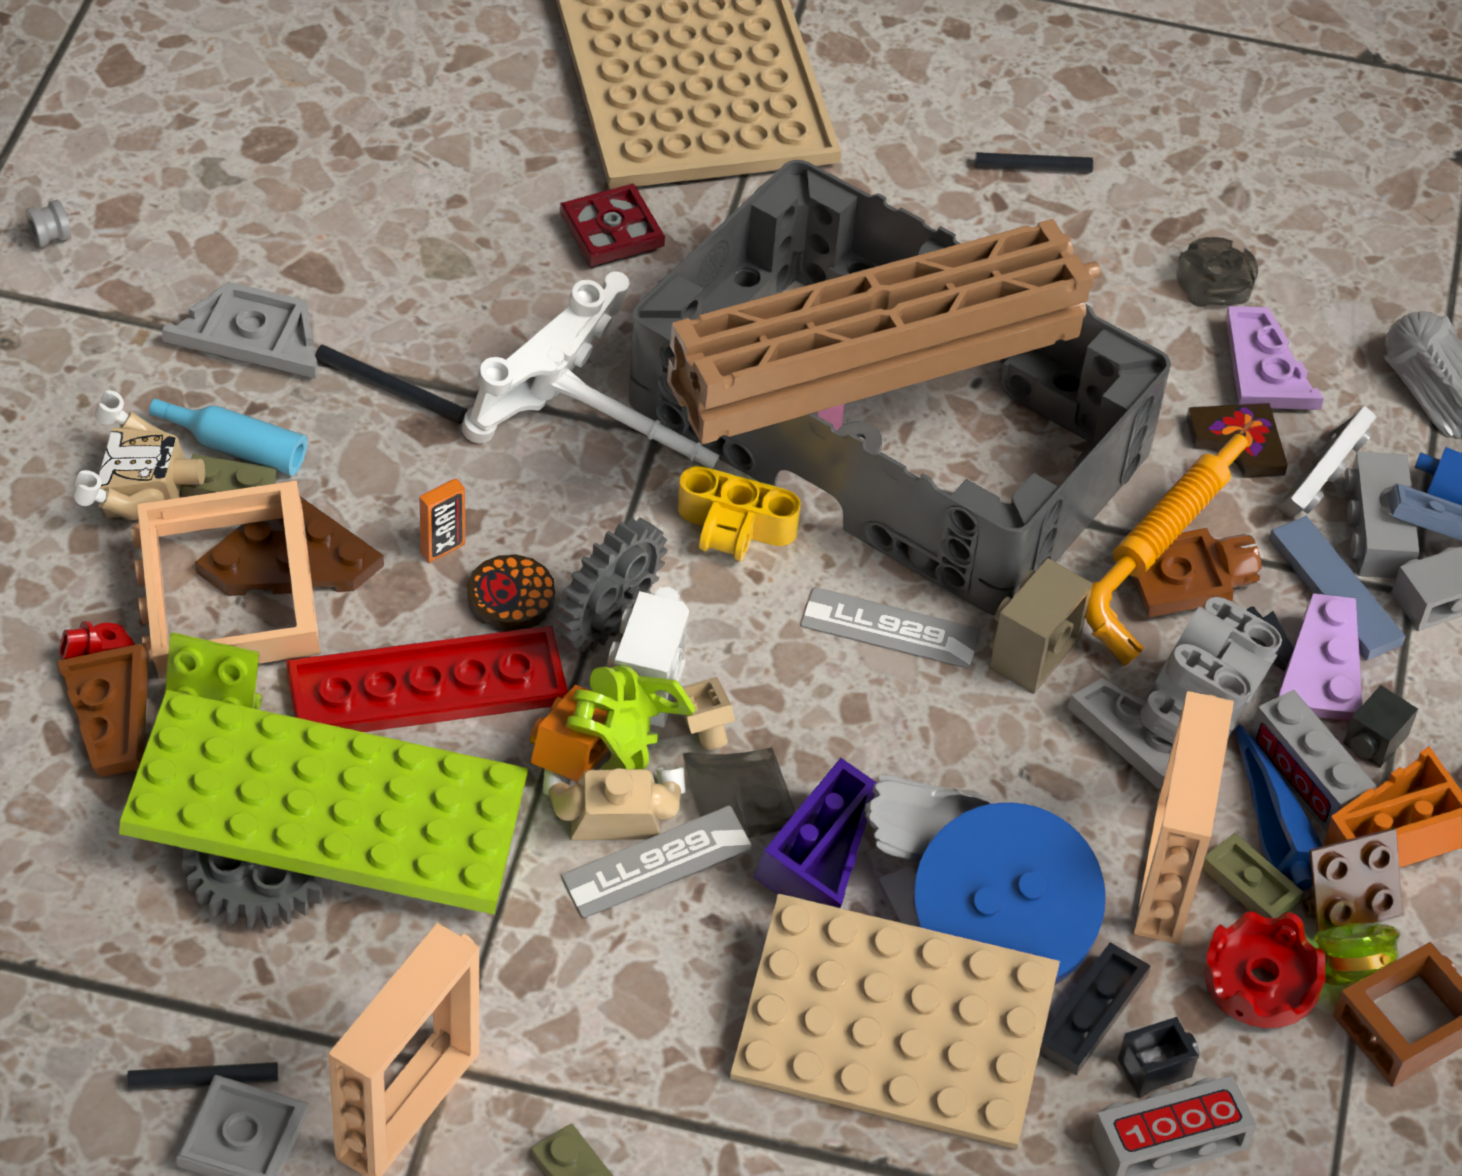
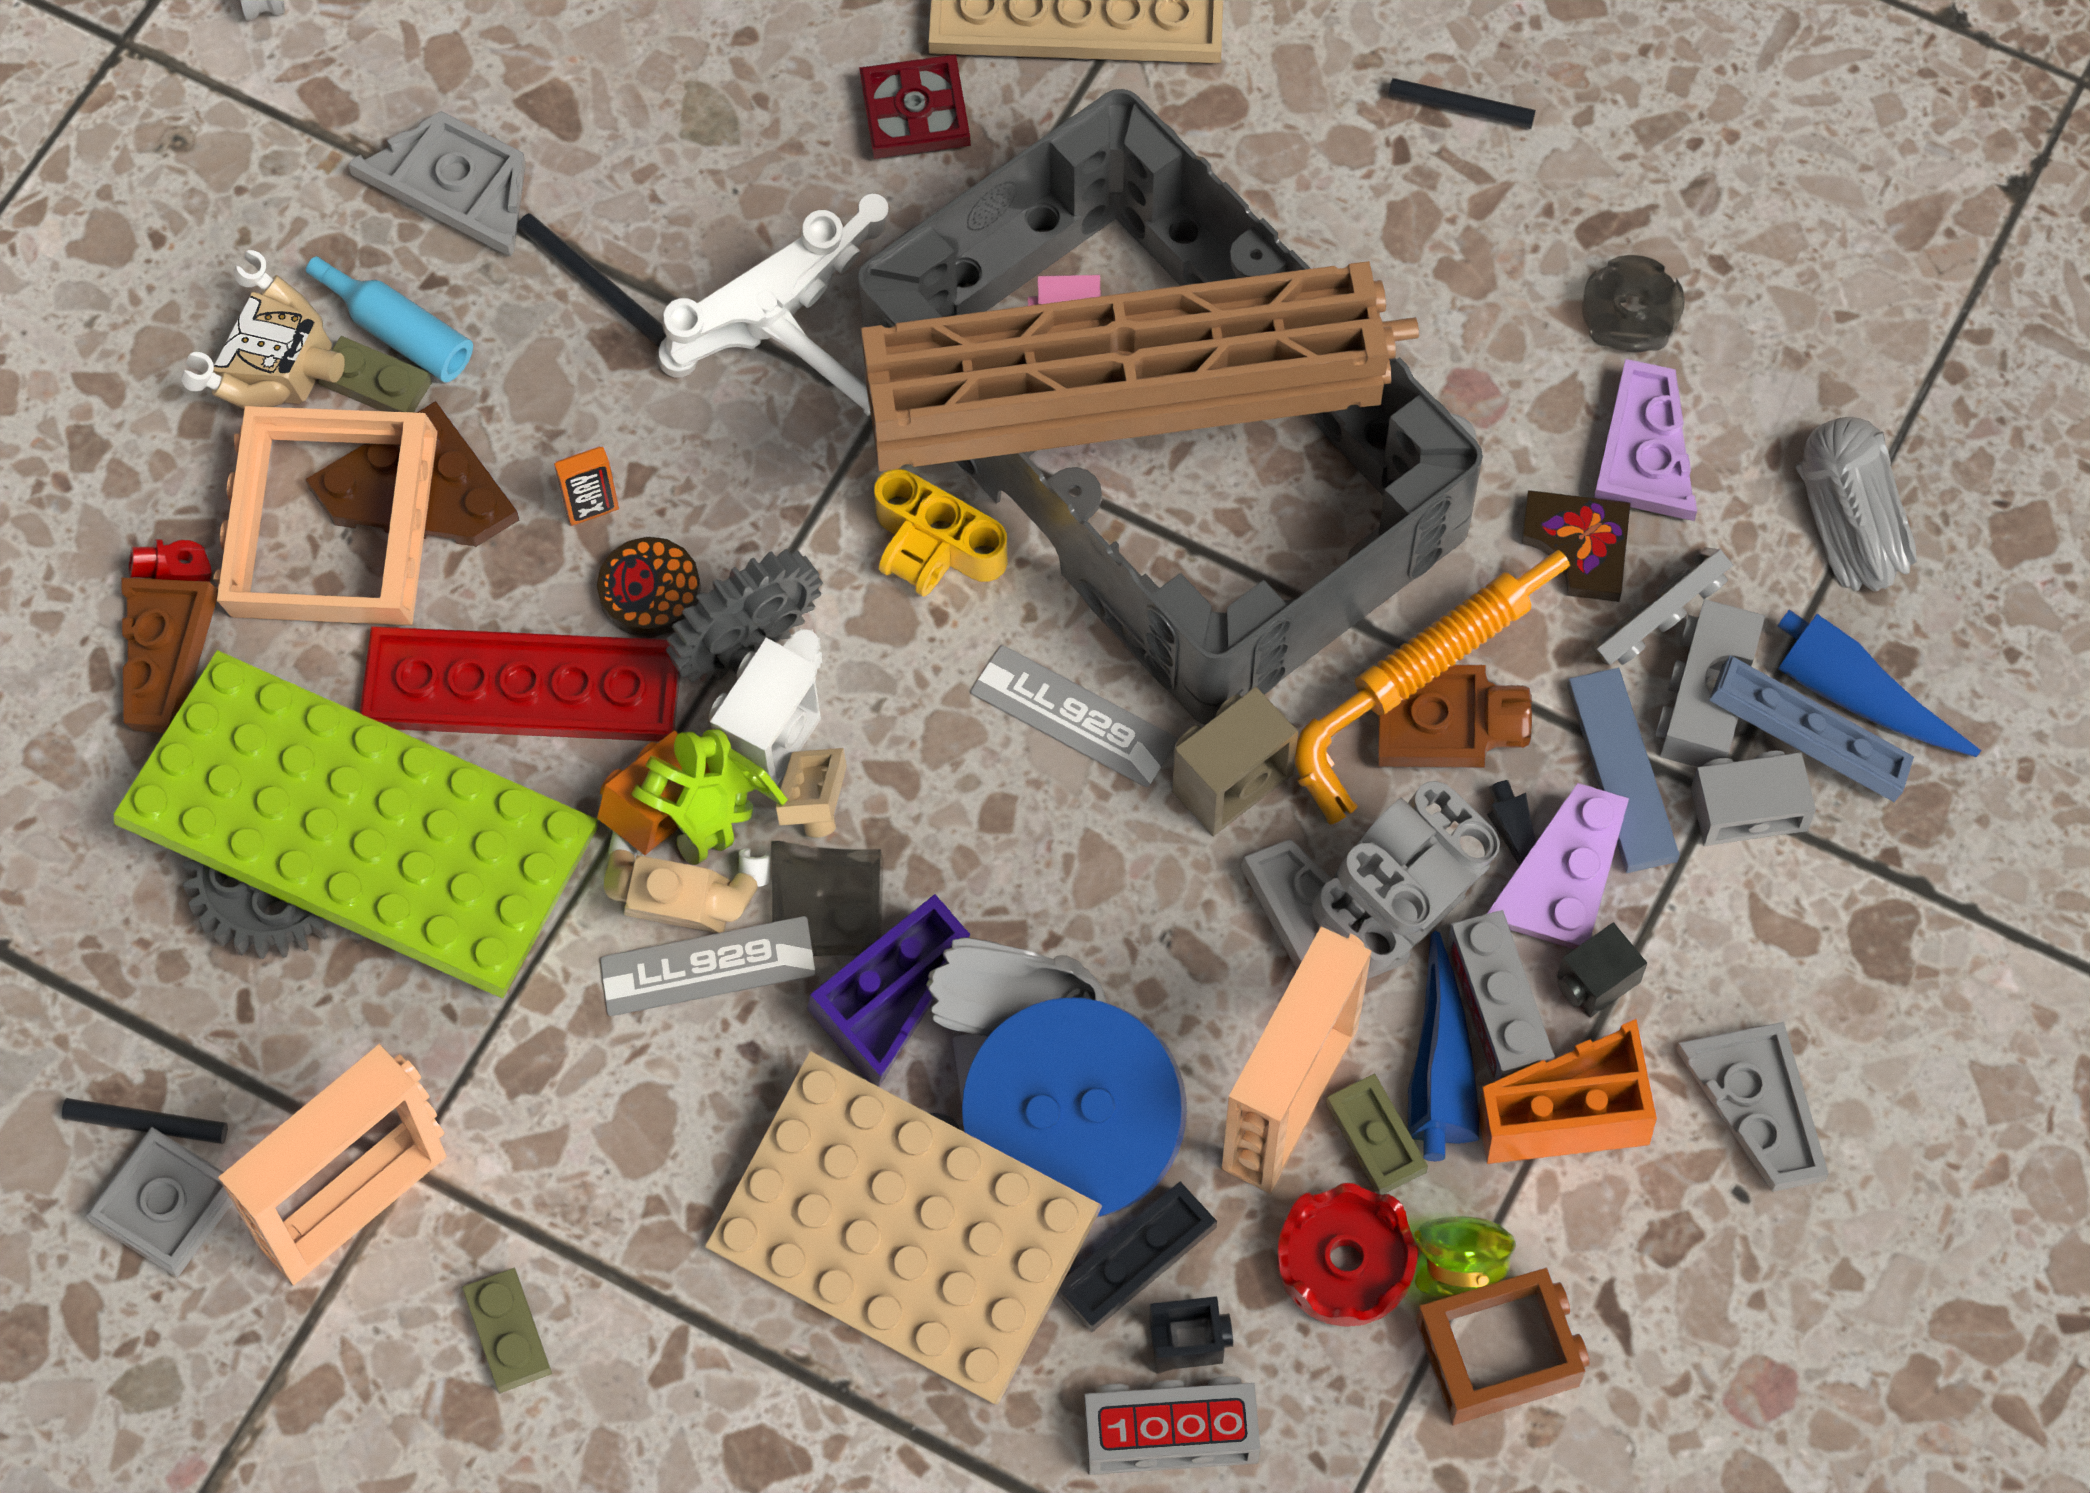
camera: 20 degrees right, 15 degrees up
lime hinge [165,632,263,710] -> none
hinge [1302,828,1403,937] -> none

